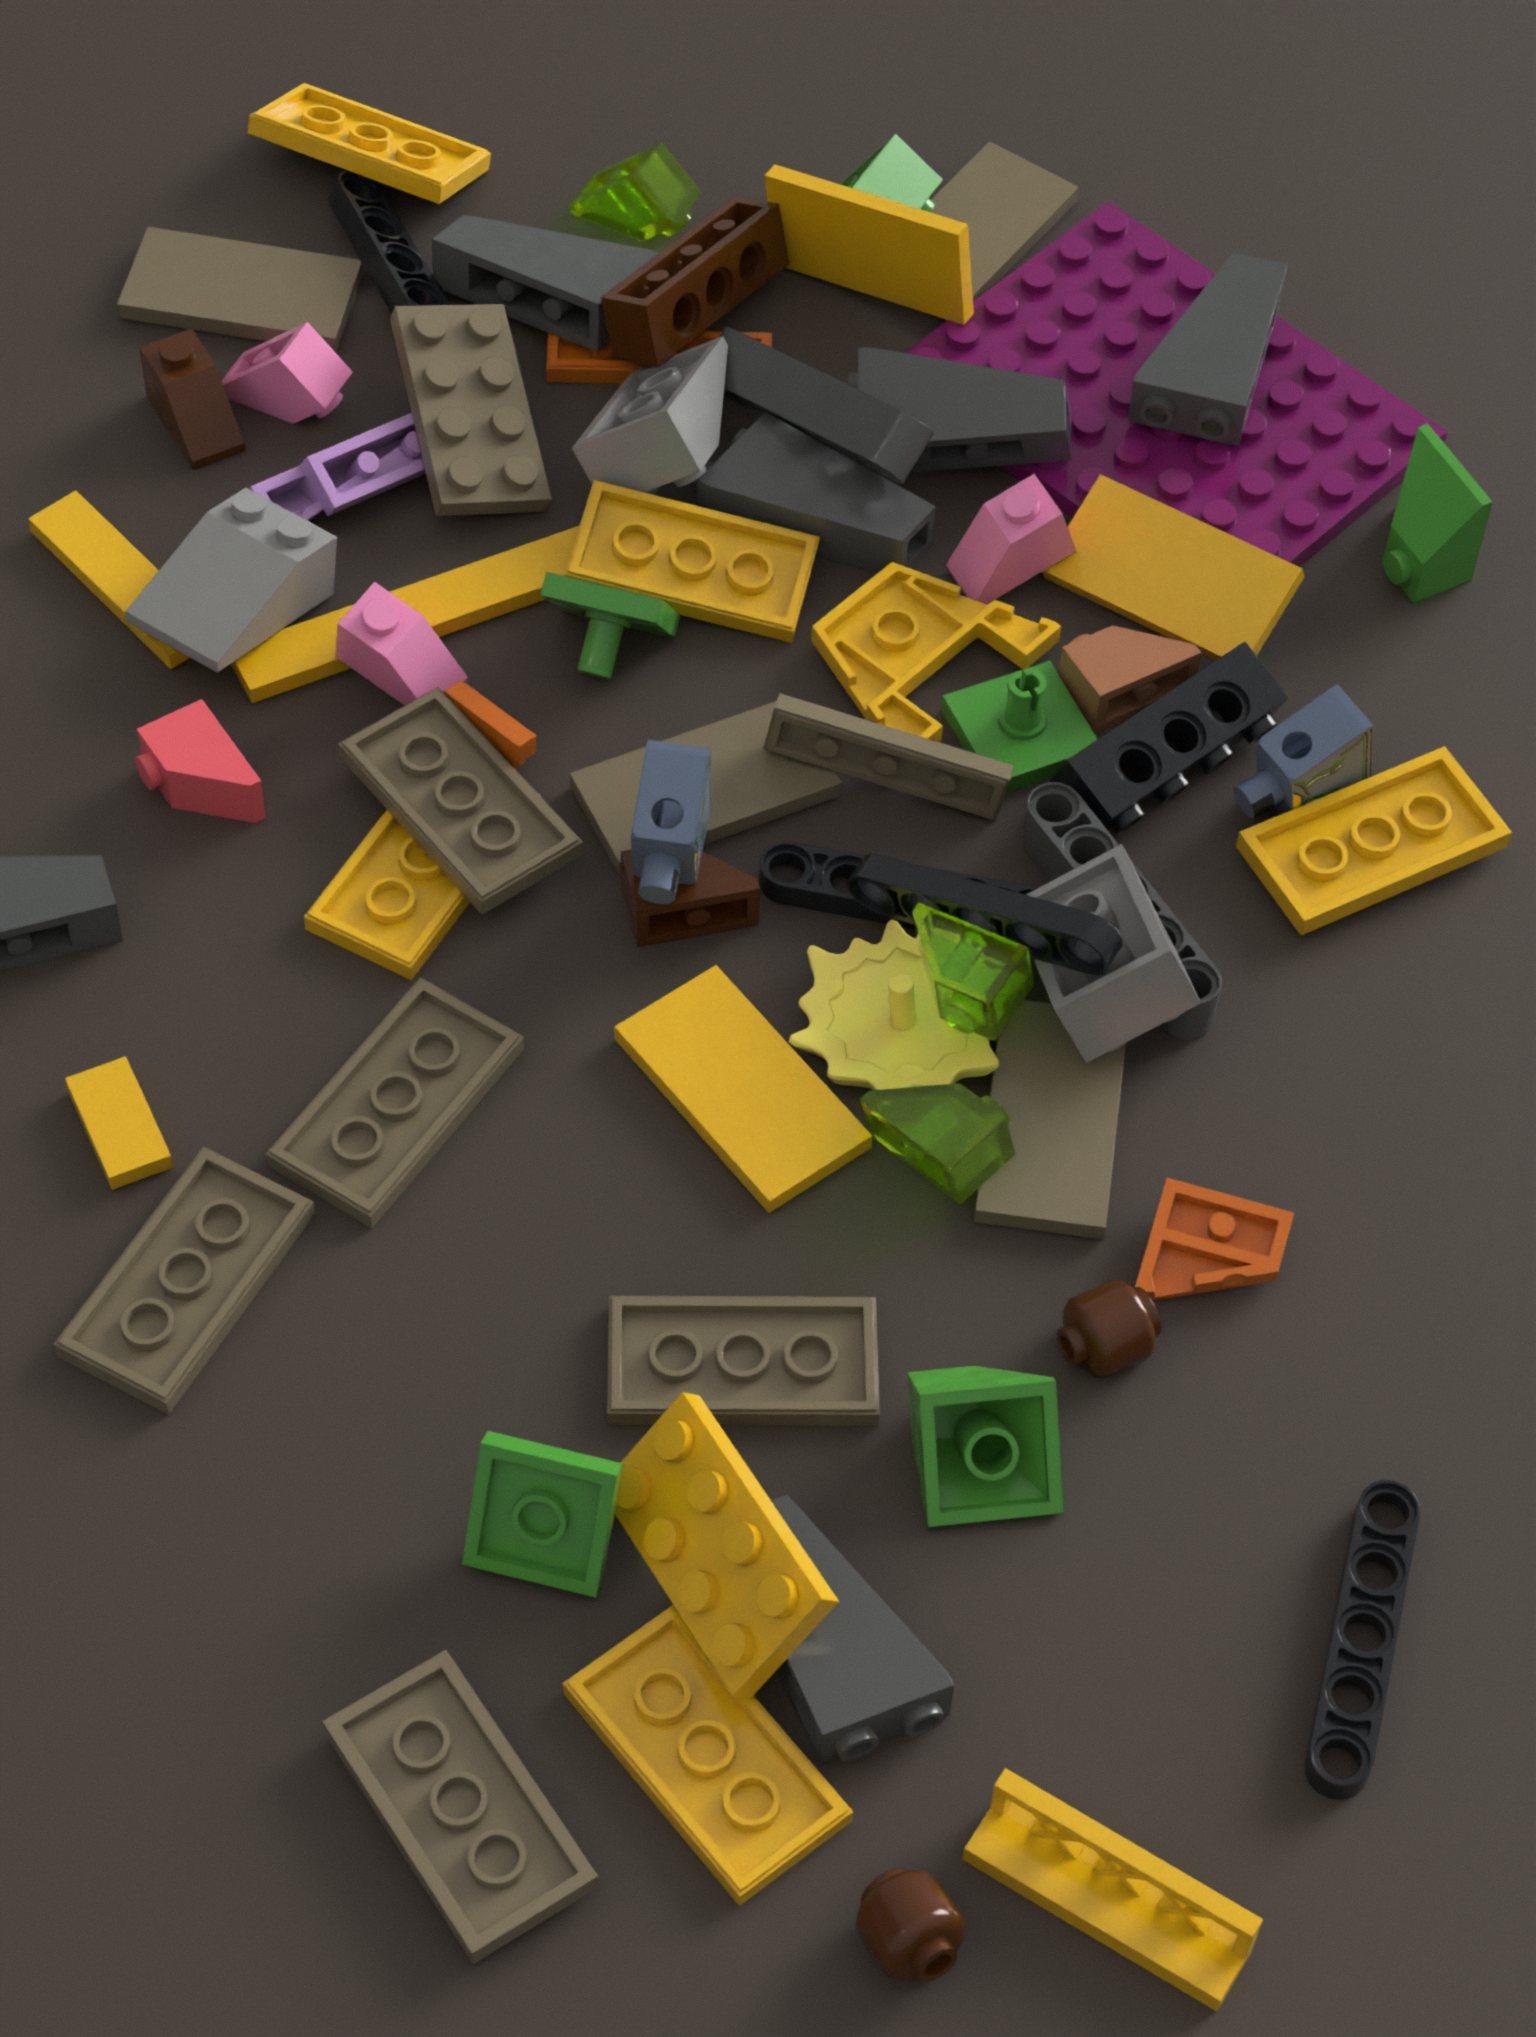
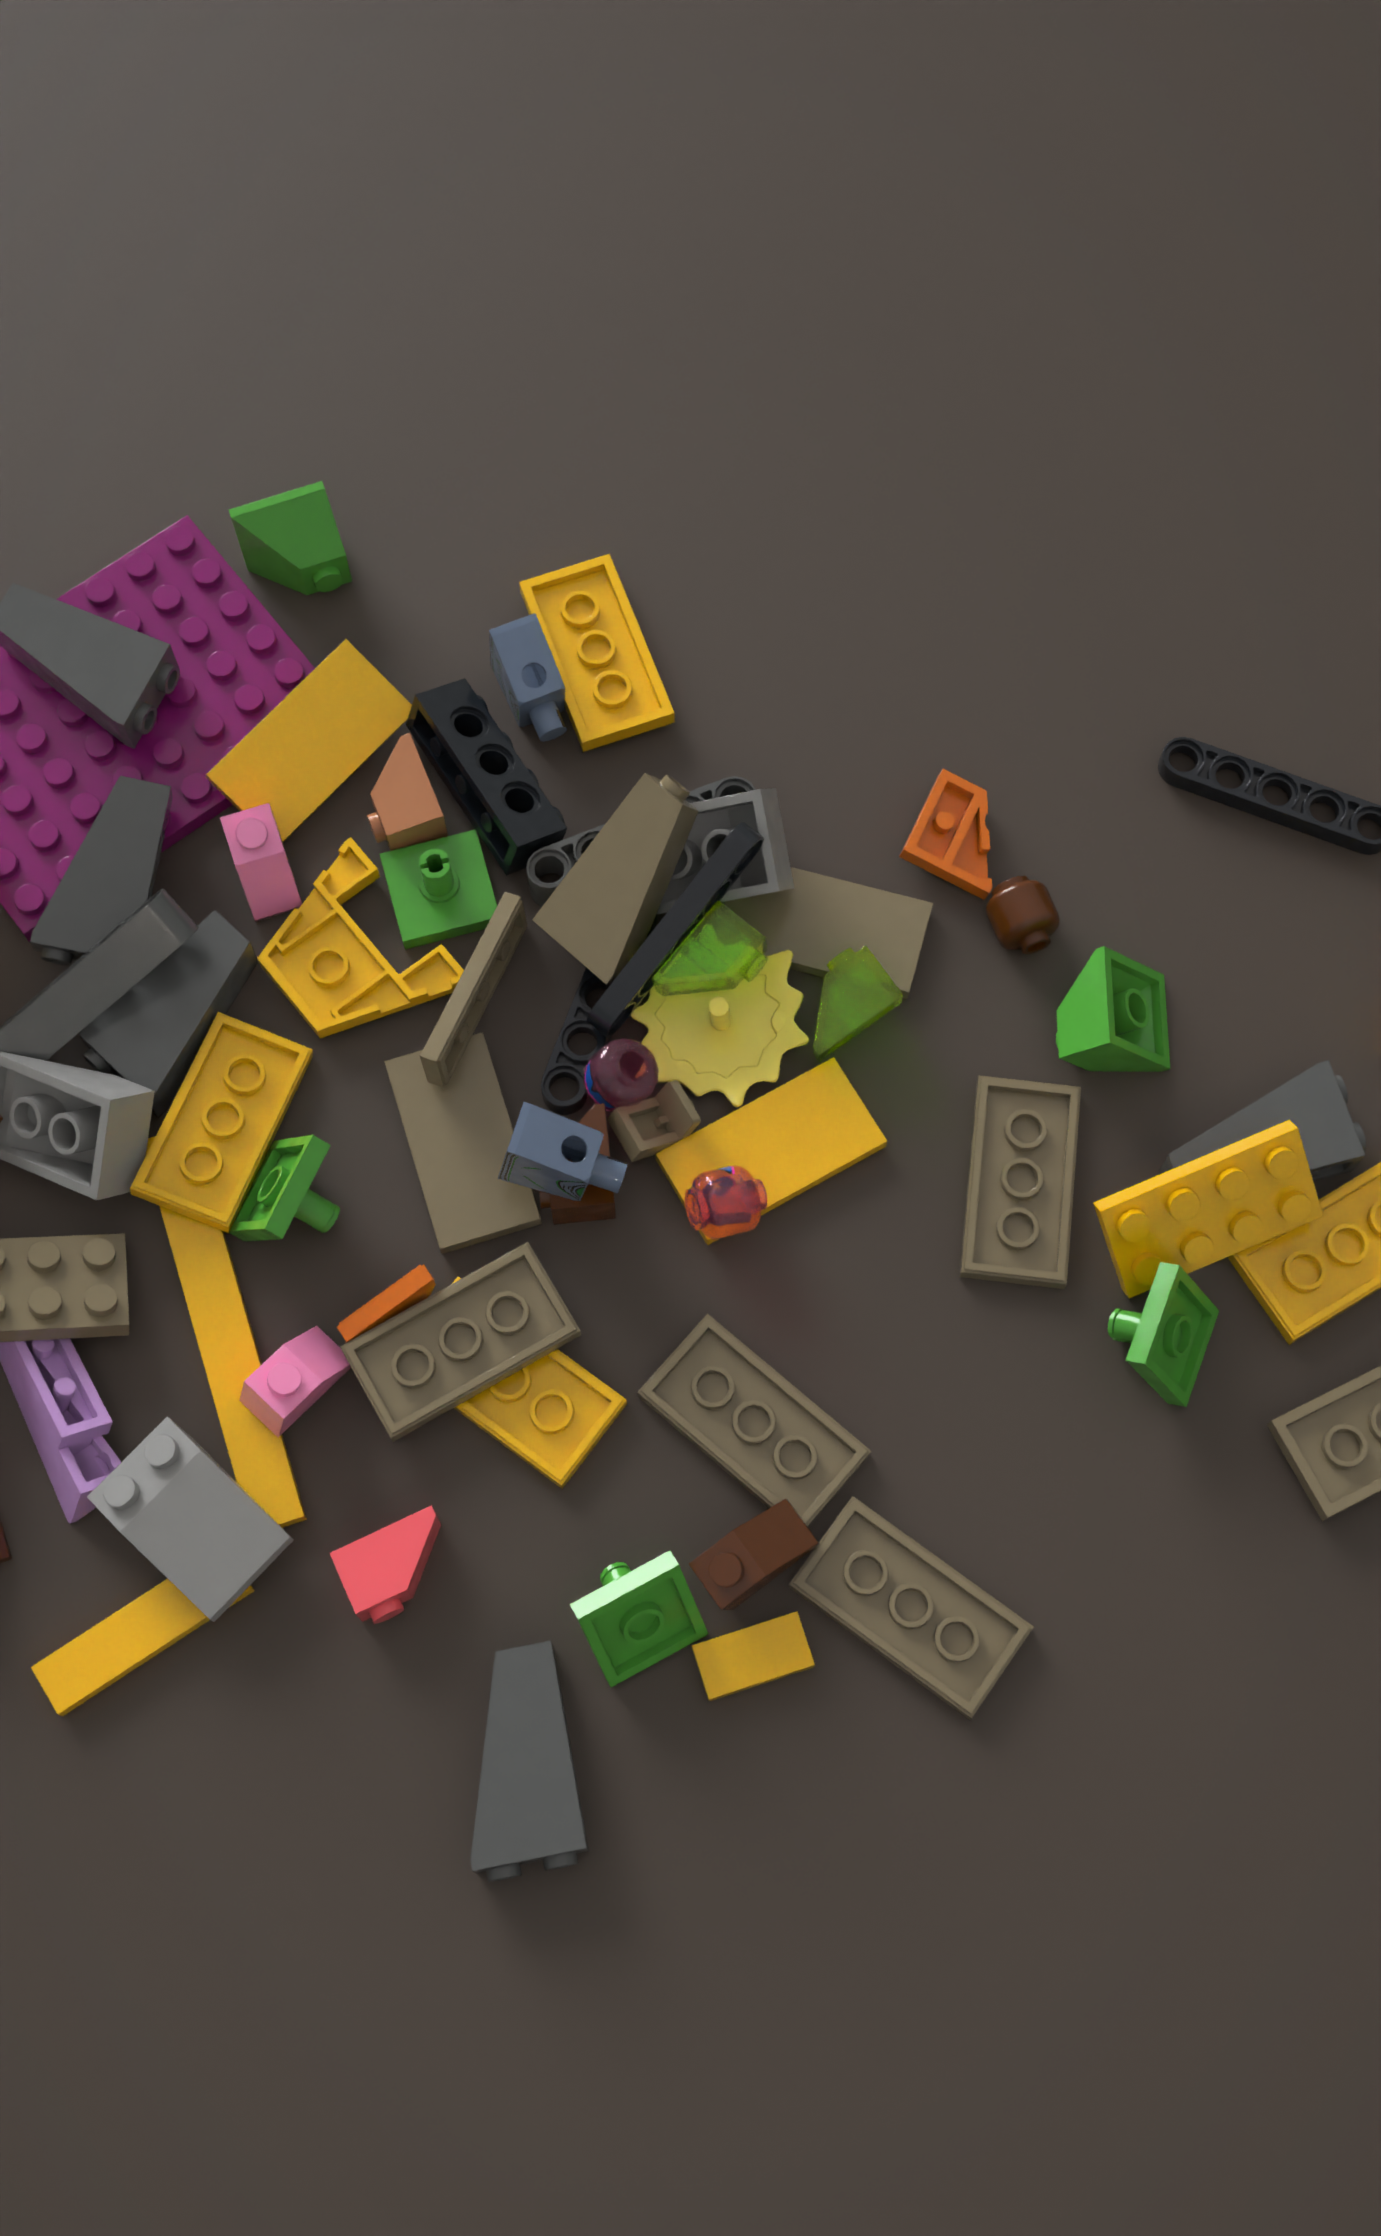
camera: 80 degrees left, 15 degrees up
none -> dark tan slope [532,773,698,985]
none -> bright green tile [570,1550,709,1687]
none -> clear pink head [583,1038,659,1112]
none -> dark tan bracket [607,1080,701,1162]
none -> clear pink head [684,1165,767,1239]
none -> reddish brown slope [689,1499,820,1610]

